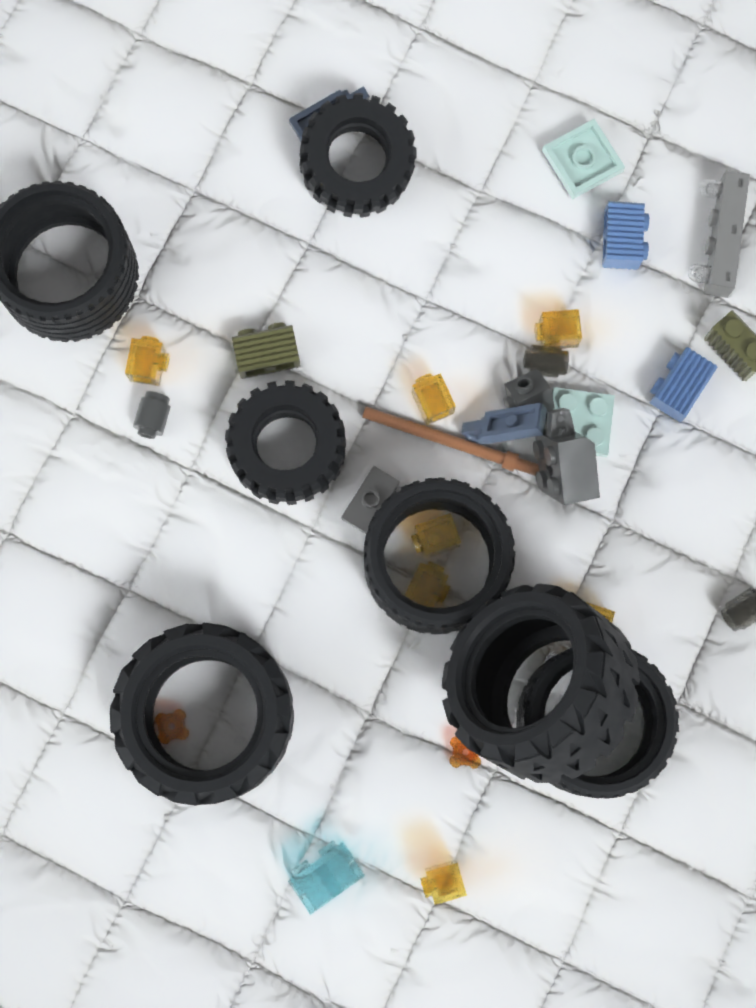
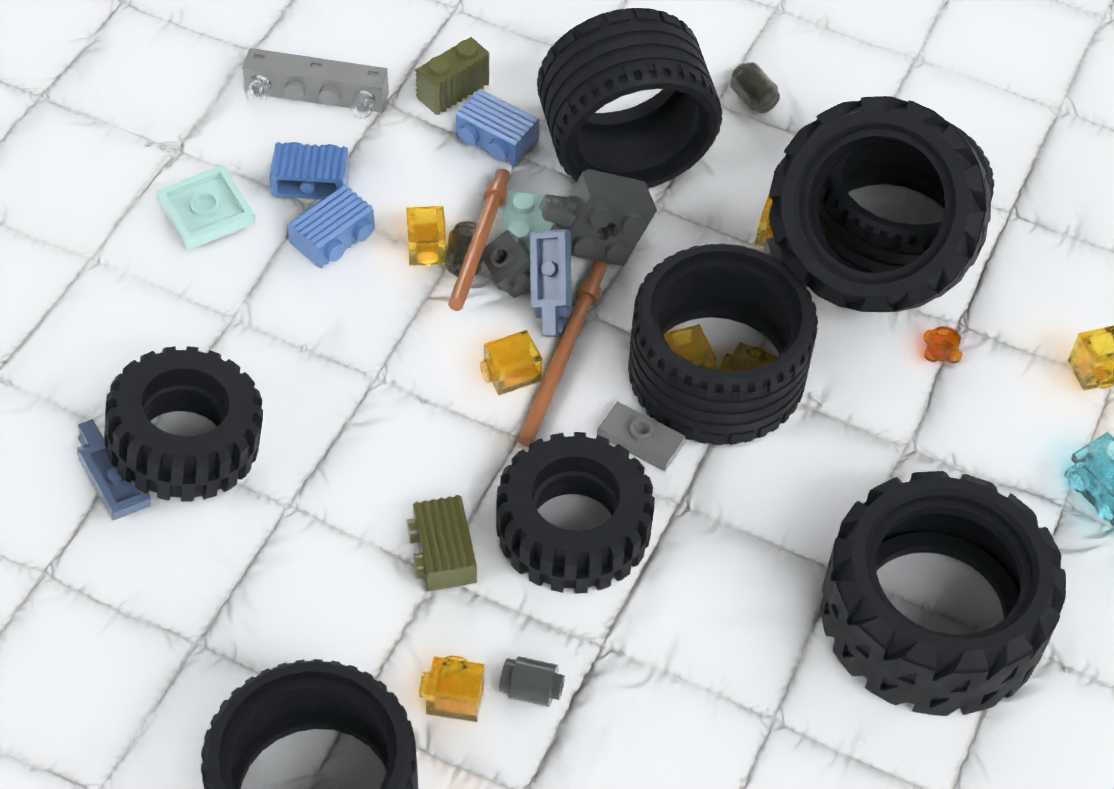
camera: 90 degrees left, 25 degrees down
none -> medium blue brick [288,184,375,268]
none -> nougat bar [448,168,510,311]
none -> black tyre [537,8,723,188]

